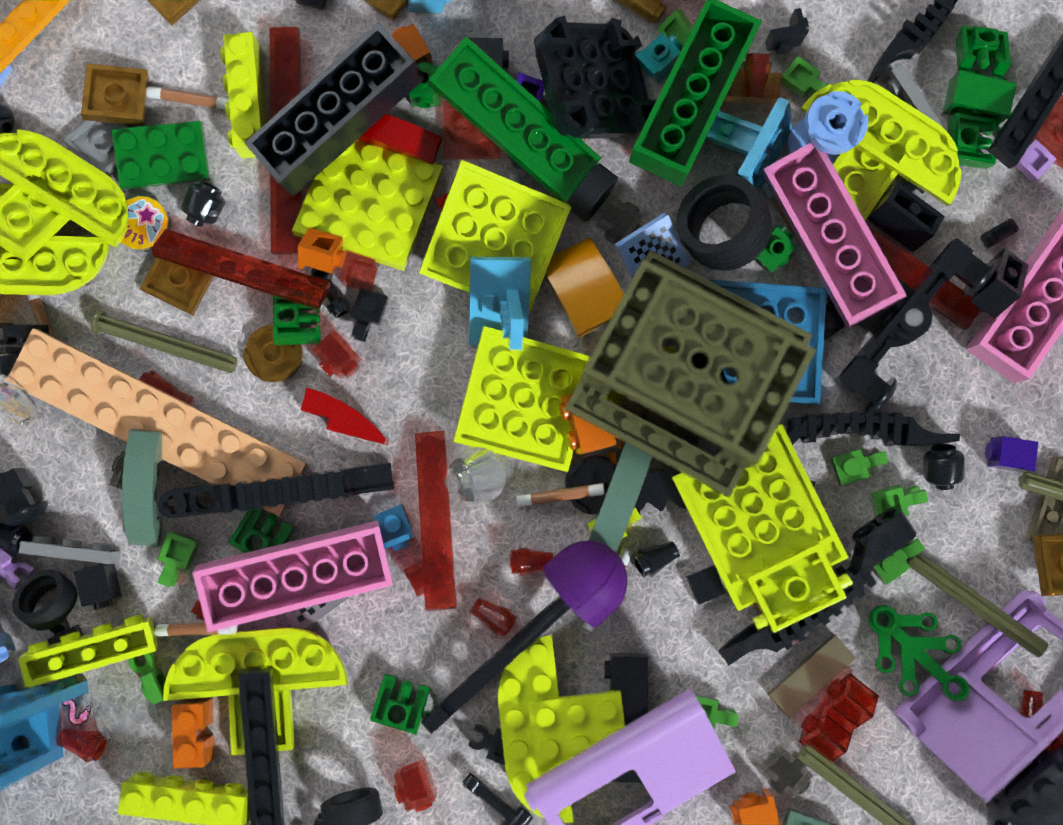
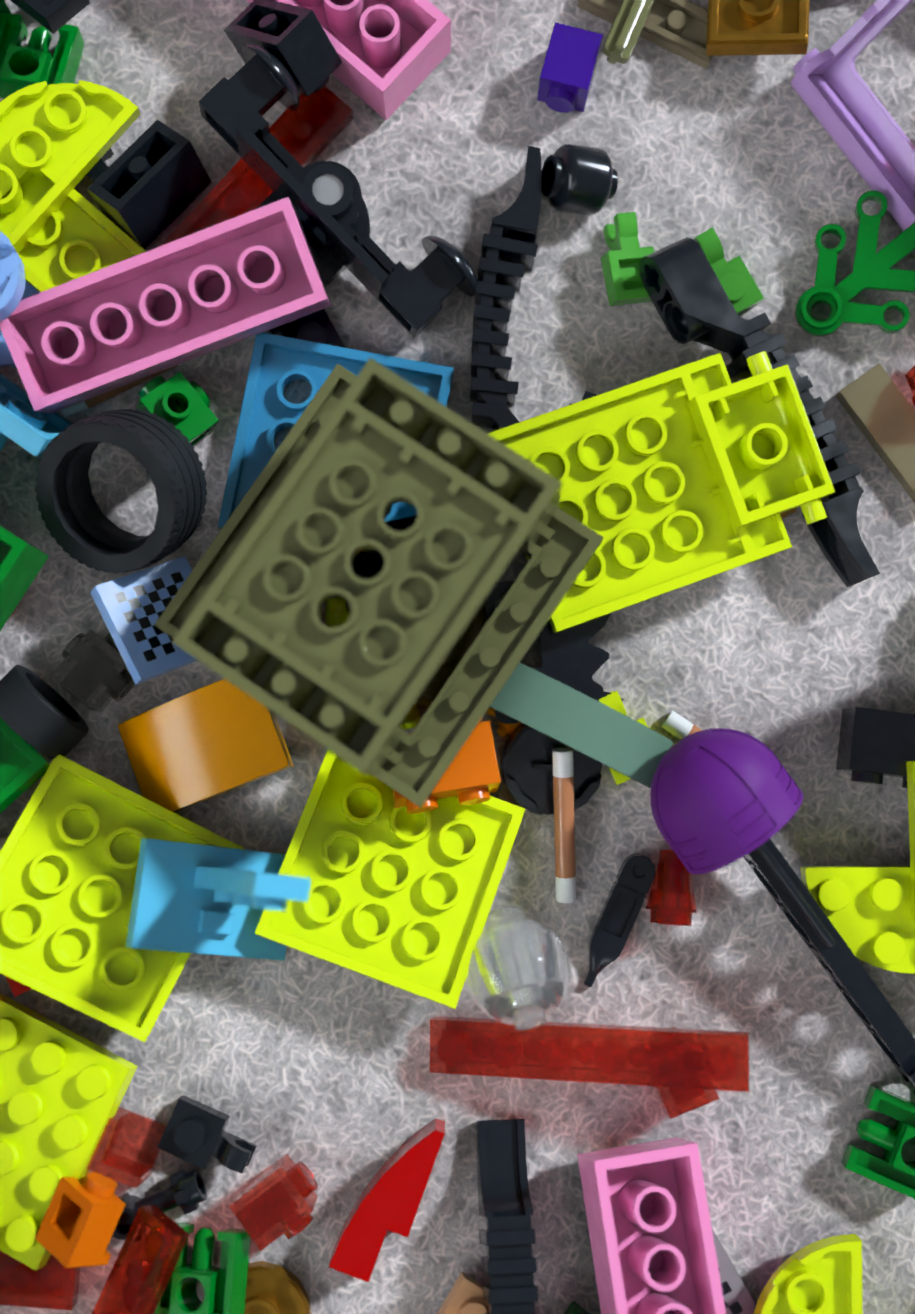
camera: 85 degrees left, 0 degrees up
dark azure bracket [374,504,415,552] -> none
clear red cone [470,598,517,637] -> none
black cone [633,541,680,577] -> none
black tile [686,565,726,605] -> none
bright green plate [830,449,889,486] -> none
olive axle [908,553,1049,657] -> none
black piece [980,219,1019,248] -> none
none -> black piece [584,853,655,988]

